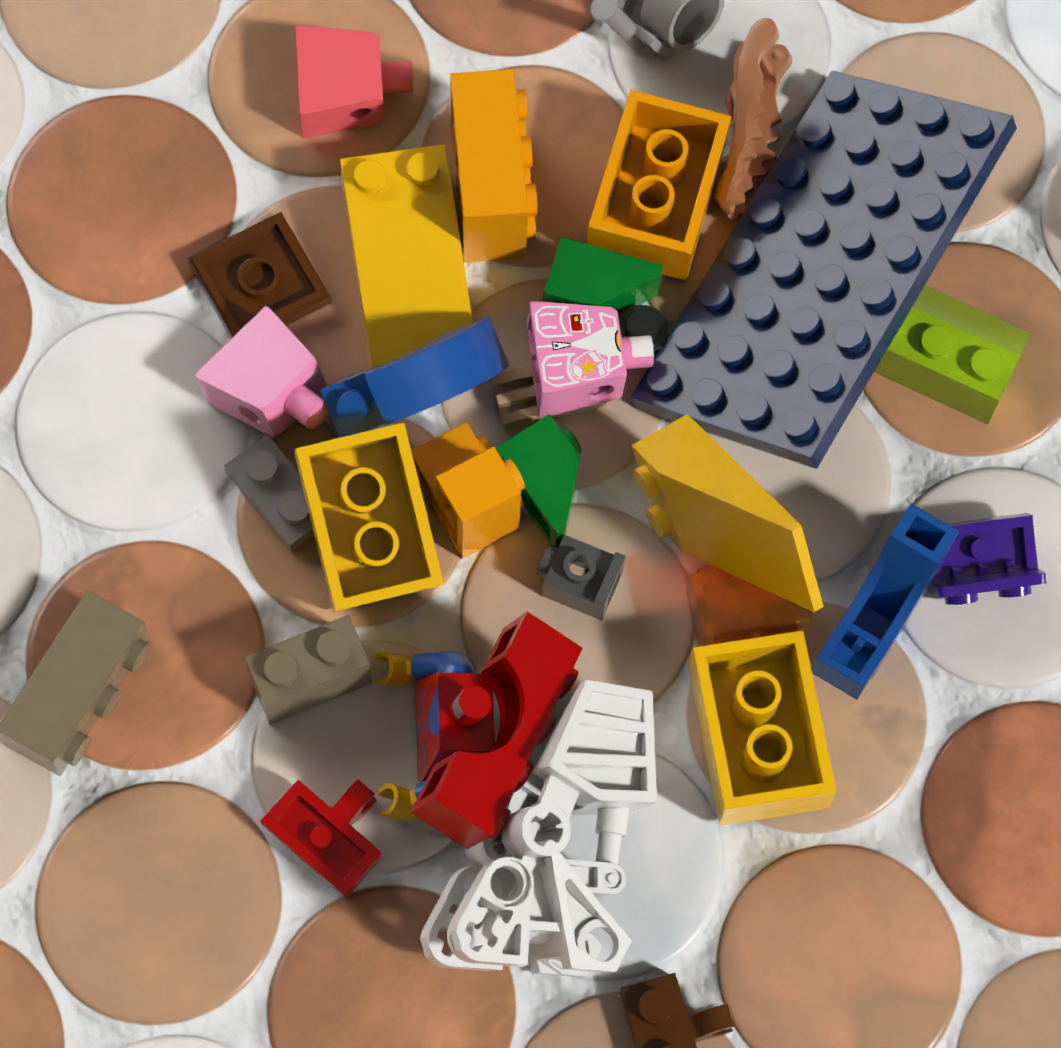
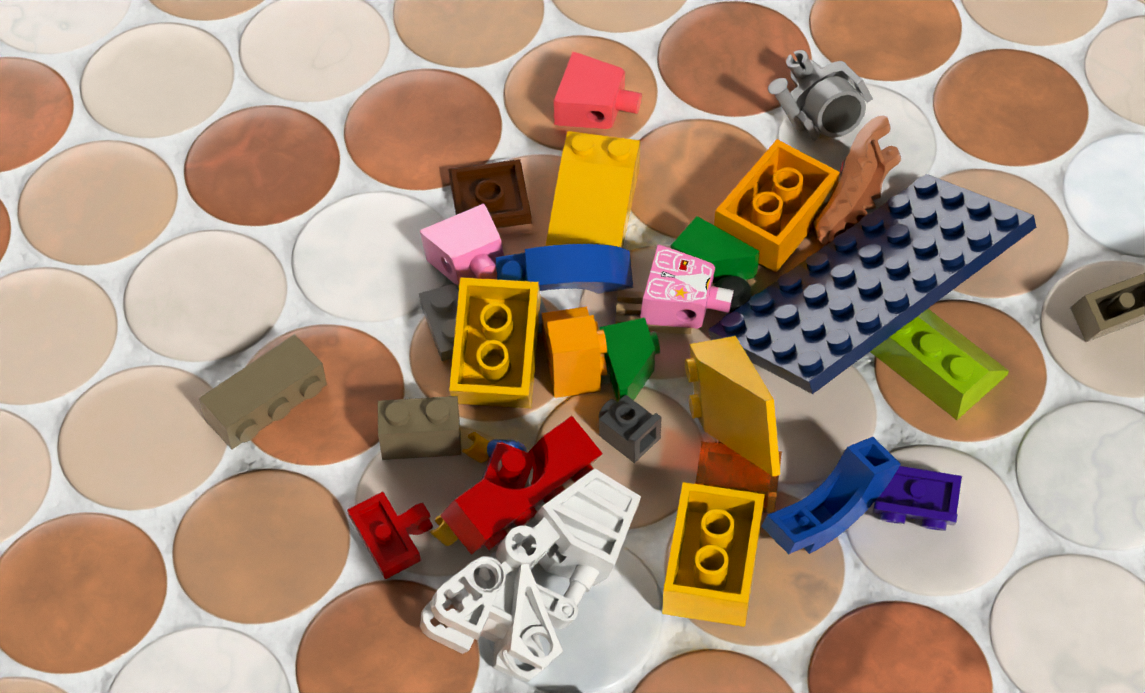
camera: 25 degrees right, 15 degrees down
light orange brick [450,69,537,263] -> none

